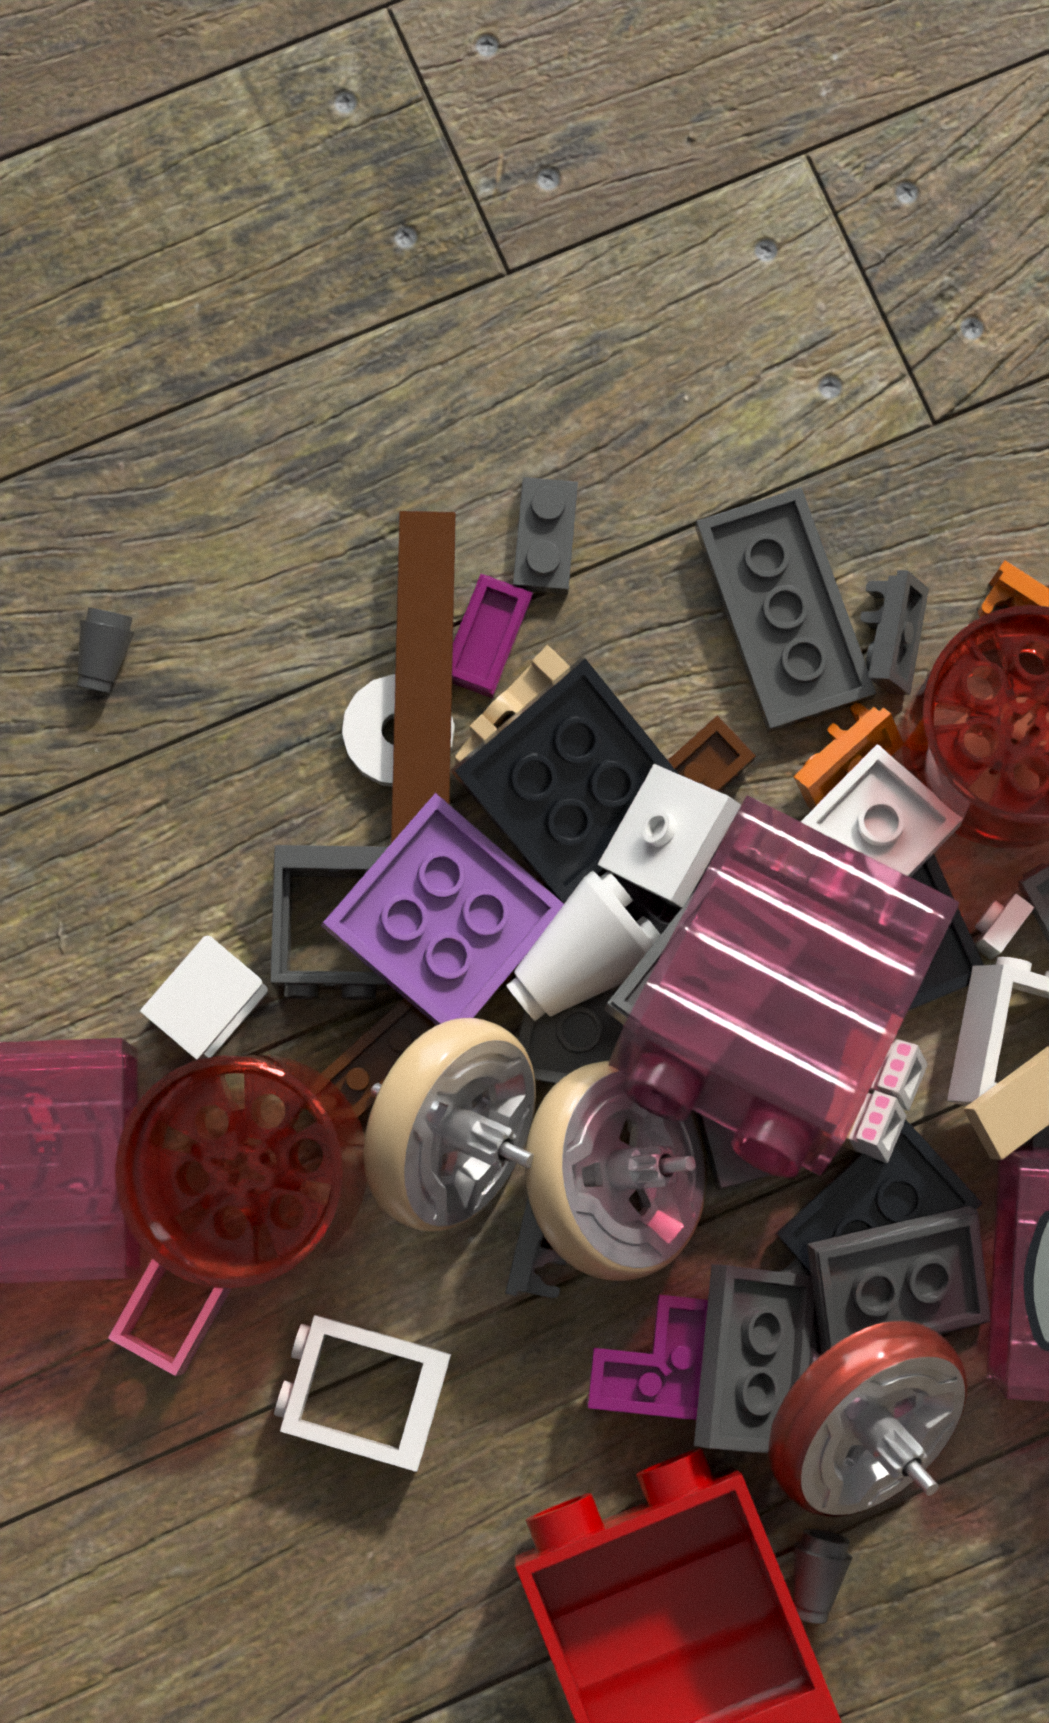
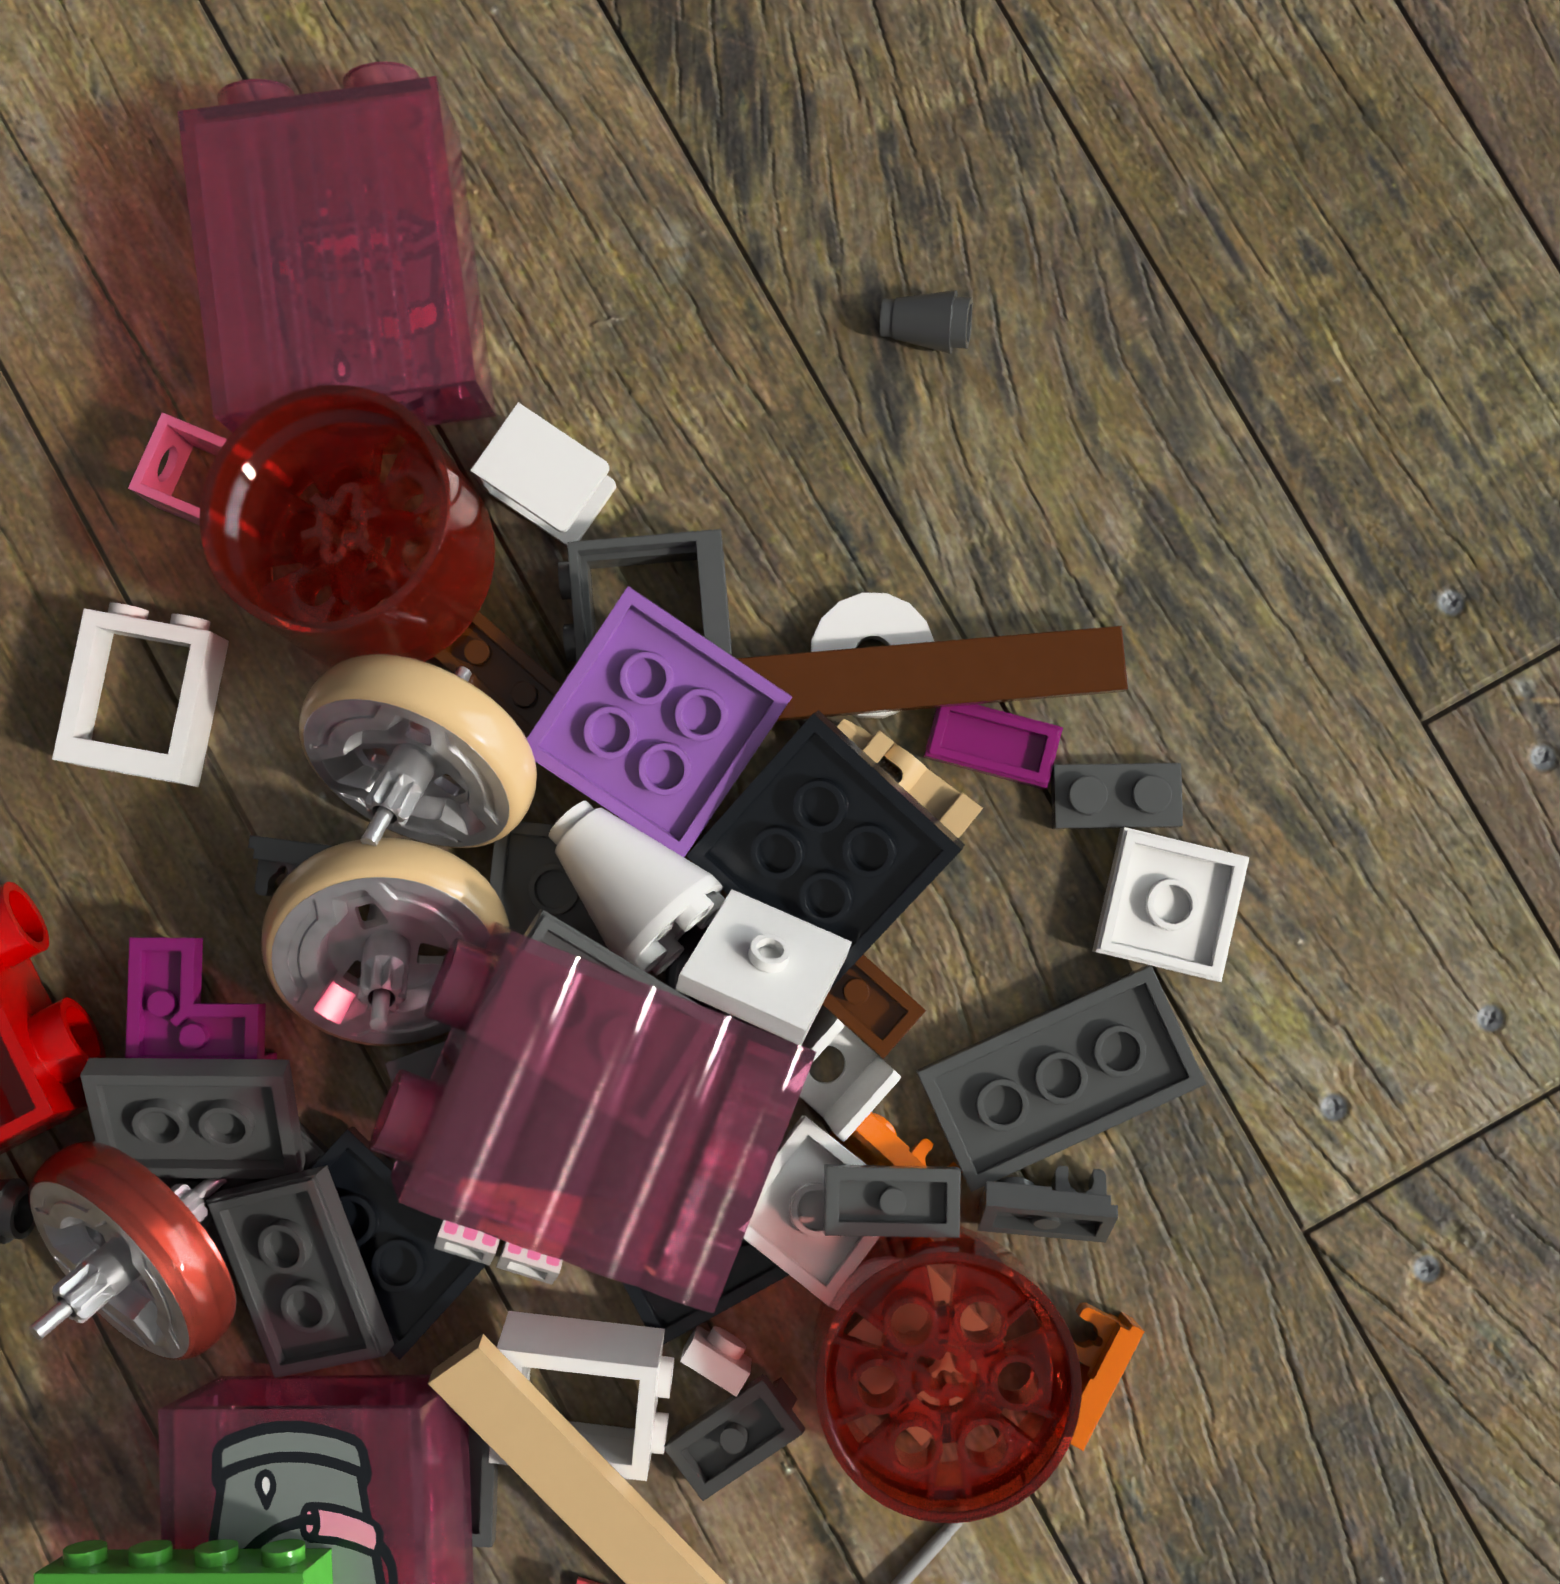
camera: 90 degrees right, 5 degrees up
none -> white piece [768,1006,901,1142]
none -> dark grey plate [823,1164,961,1238]
none -> white plate [1092,827,1249,982]

